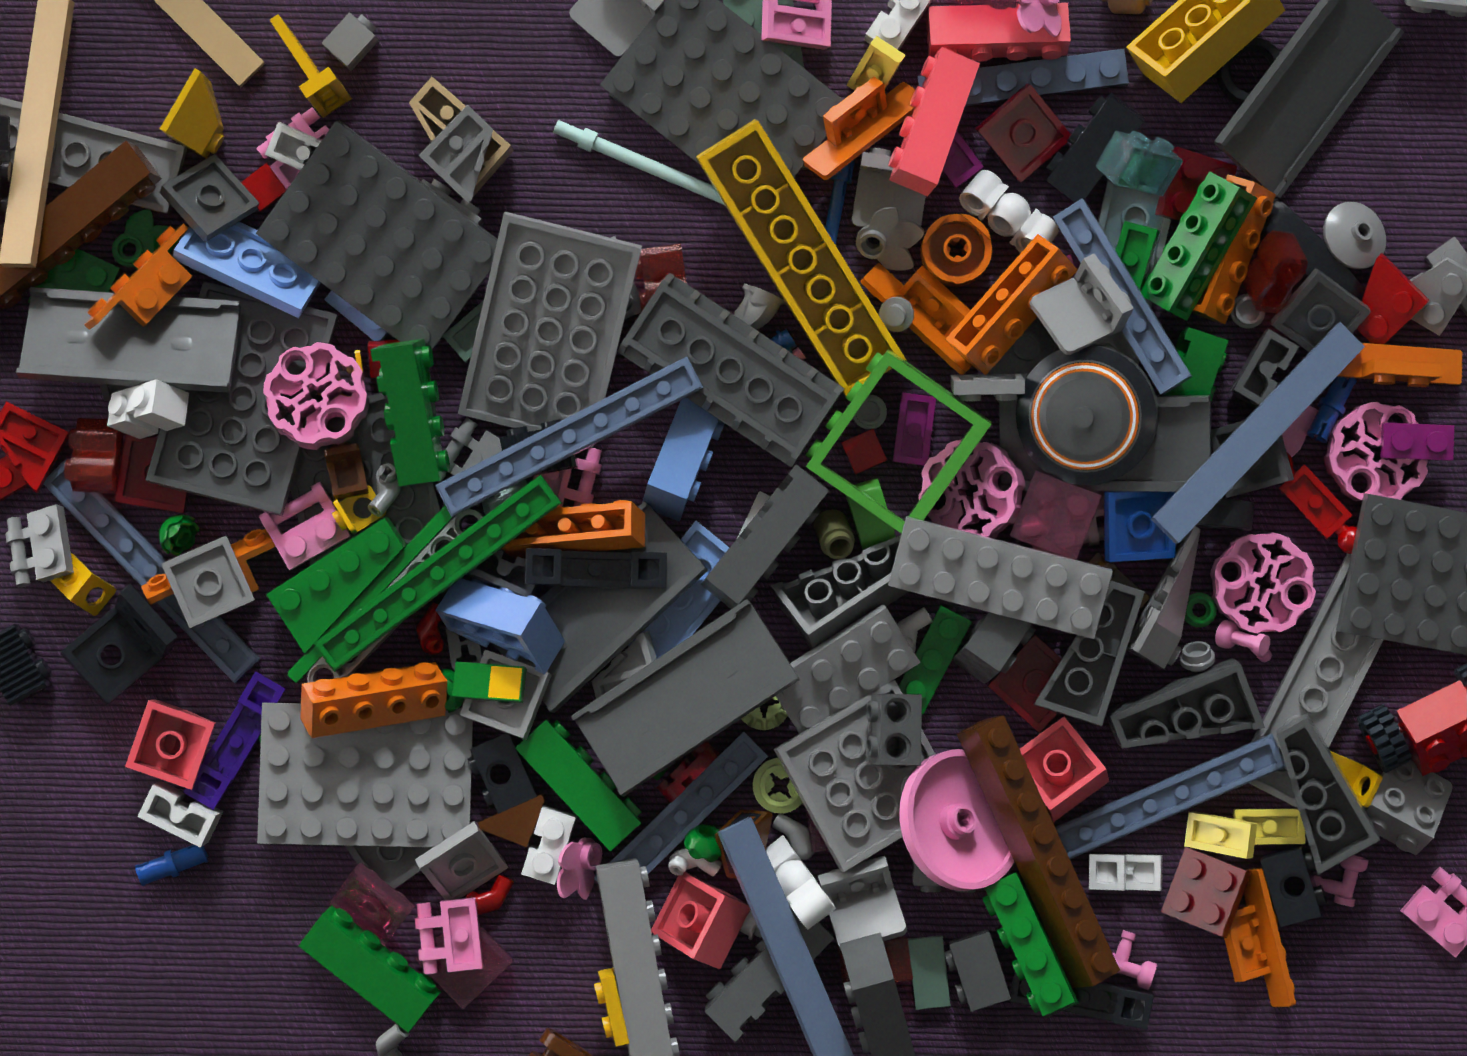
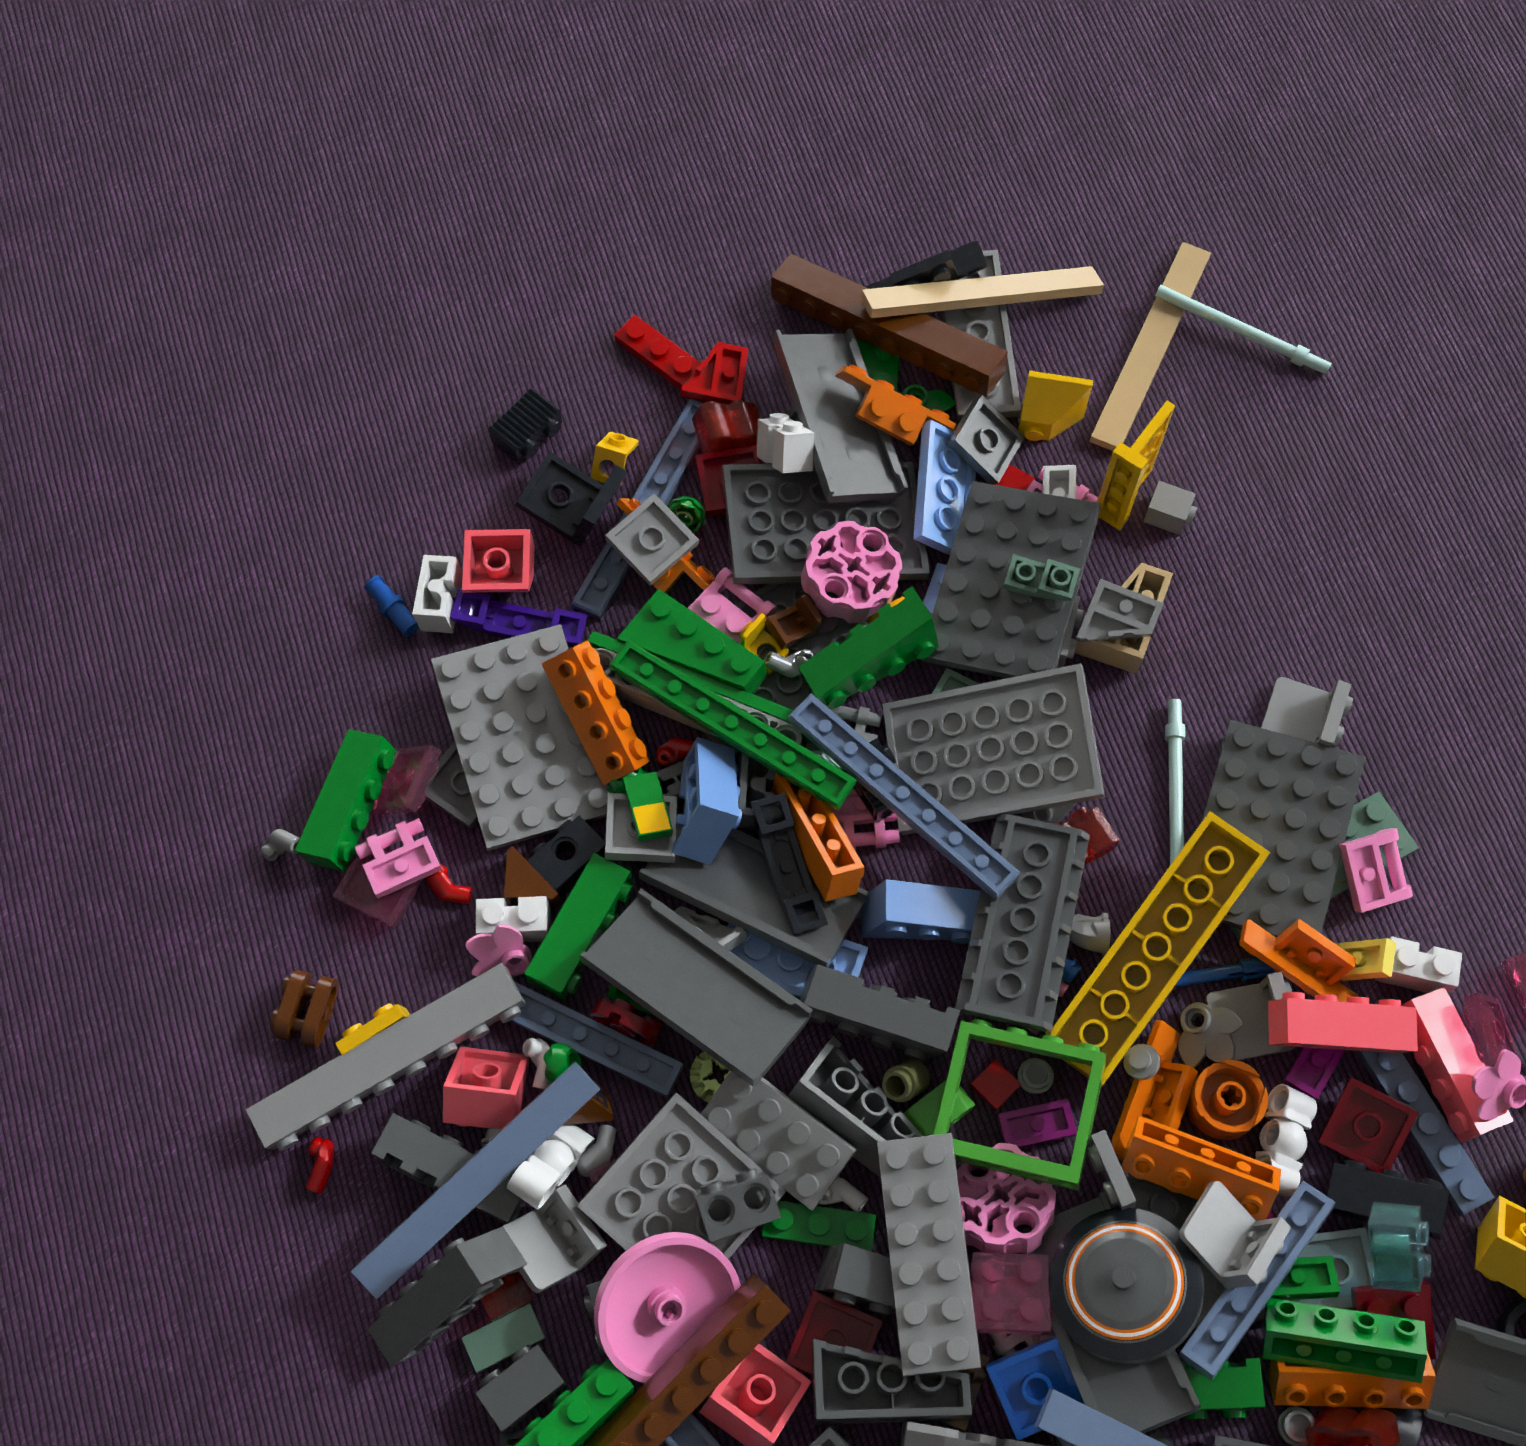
camera: 70 degrees right, 20 degrees down
light grey plate [5,504,74,587] -> none
light grey plate [415,822,508,900] -> none
yellowish green gear [753,758,803,814] -> none
none -> sand green slope [1002,554,1080,601]

